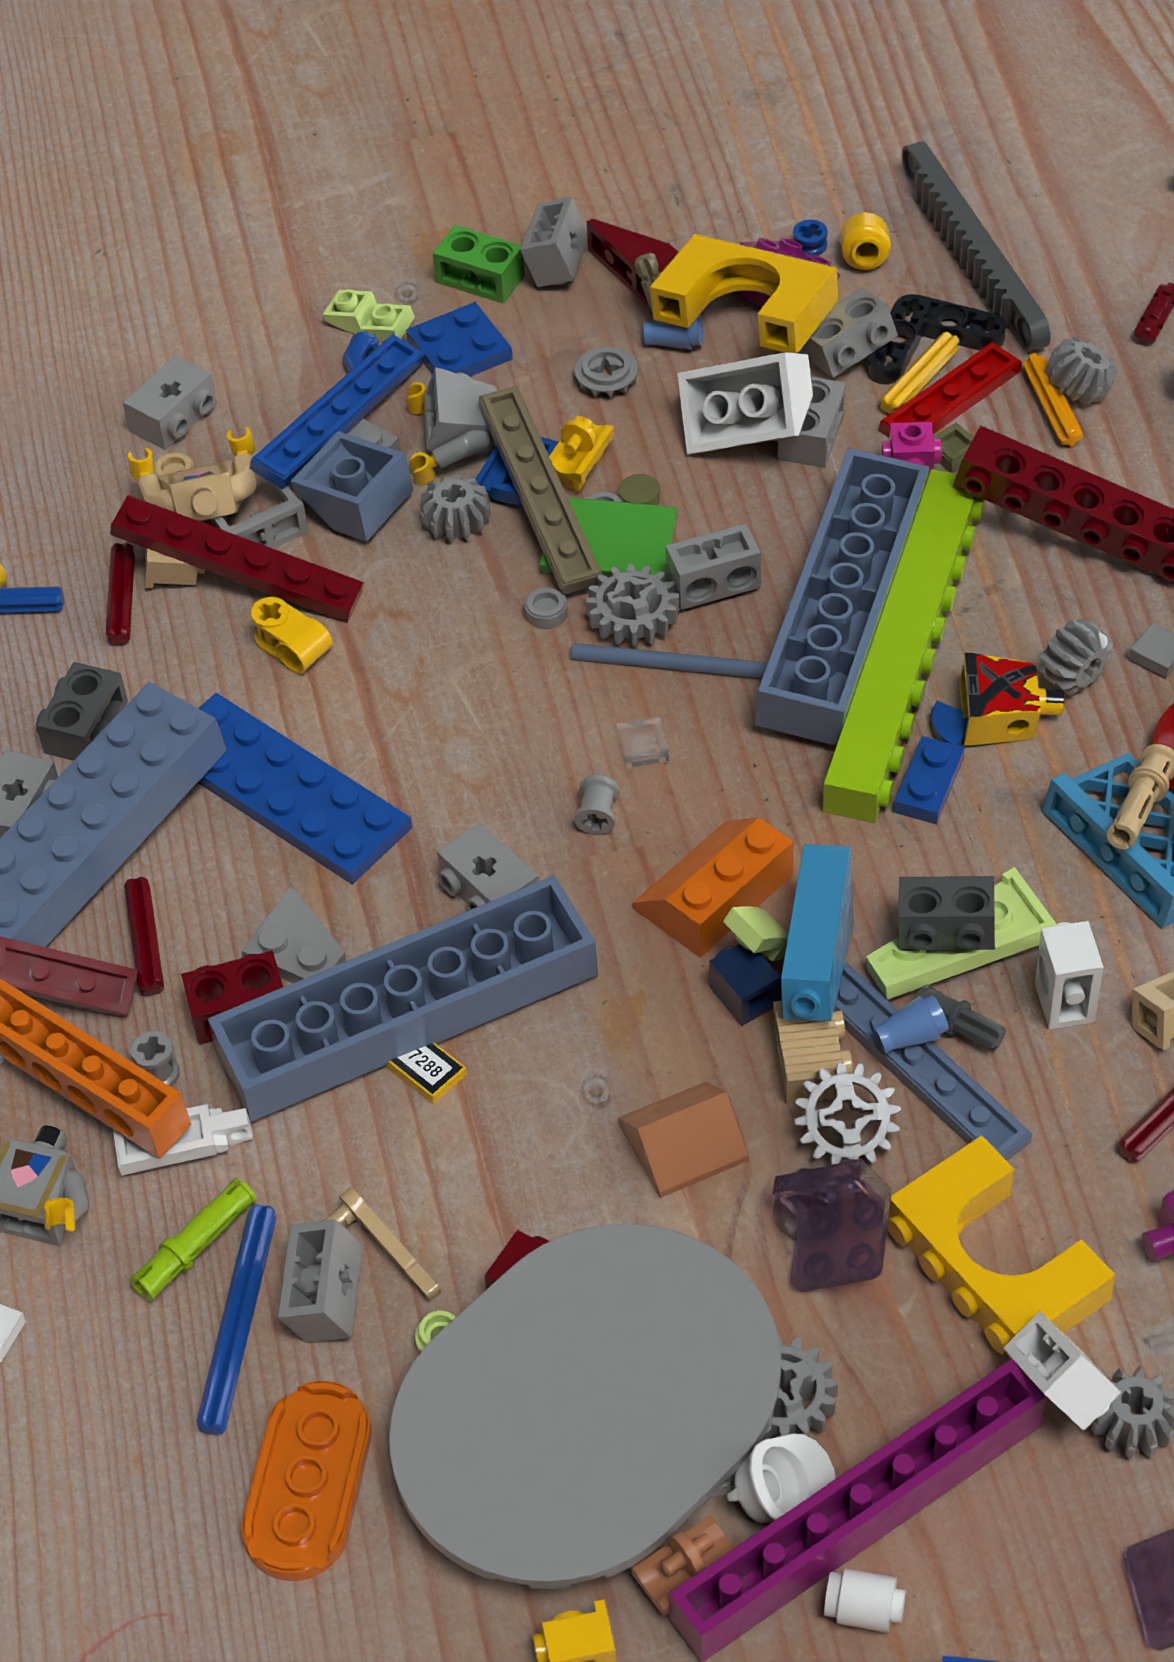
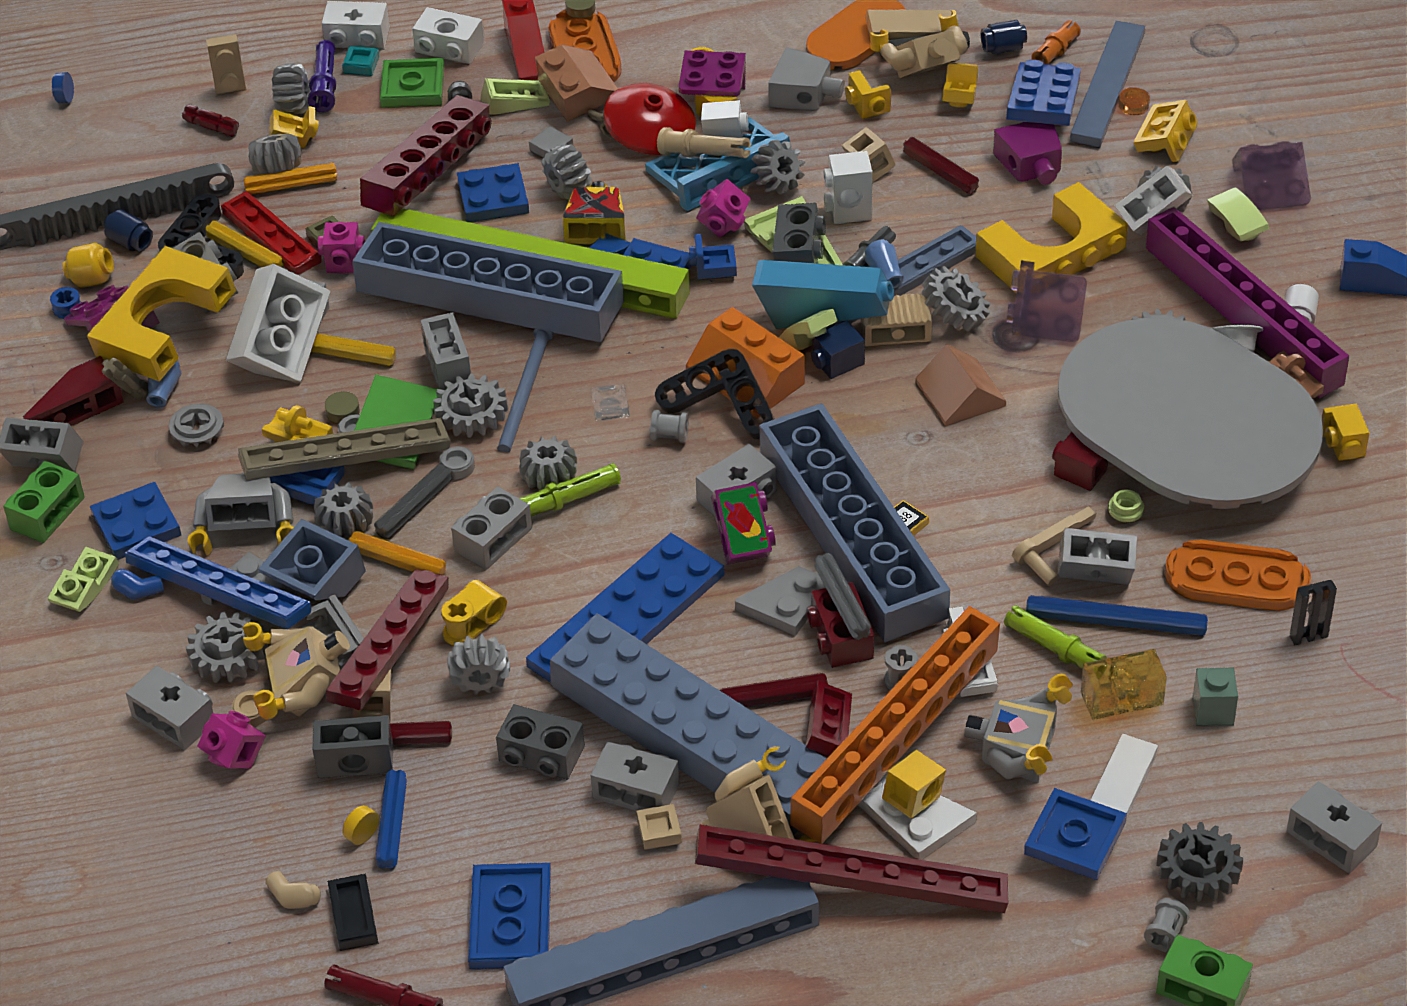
camera: 90 degrees left, 5 degrees down
none -> dark blue brick [104,209,153,252]
none -> light grey gear [186,612,267,682]
none -> dark pink brick [197,711,266,769]
none -> yellow bracket [269,106,319,149]
none -> yellow axle [311,333,396,366]
none -> dark grey brick [312,715,393,778]
none -> light orange axle [348,531,446,575]
none -> dark grey axle [374,464,452,539]
none -> light grey gear [447,634,510,695]
none -> light grey brick [451,486,532,570]
none -> blue plate [457,163,529,222]
none -> light grey gear [519,436,577,491]
none -> lime pin [519,463,621,517]
none -> black beam [655,349,775,440]
none -> blue bracket [689,234,737,279]
none -> dark pink brick [696,179,751,238]
none -> brick [711,482,776,565]
none -> light grey gear [750,140,806,194]
none -> dark grey axle [815,553,871,640]
none -> clear yellow brick [1081,649,1167,720]
none -> sand green brick [1193,667,1238,726]
none -> yellowish green slope [1207,187,1269,242]
none -> black tile [1289,580,1337,646]

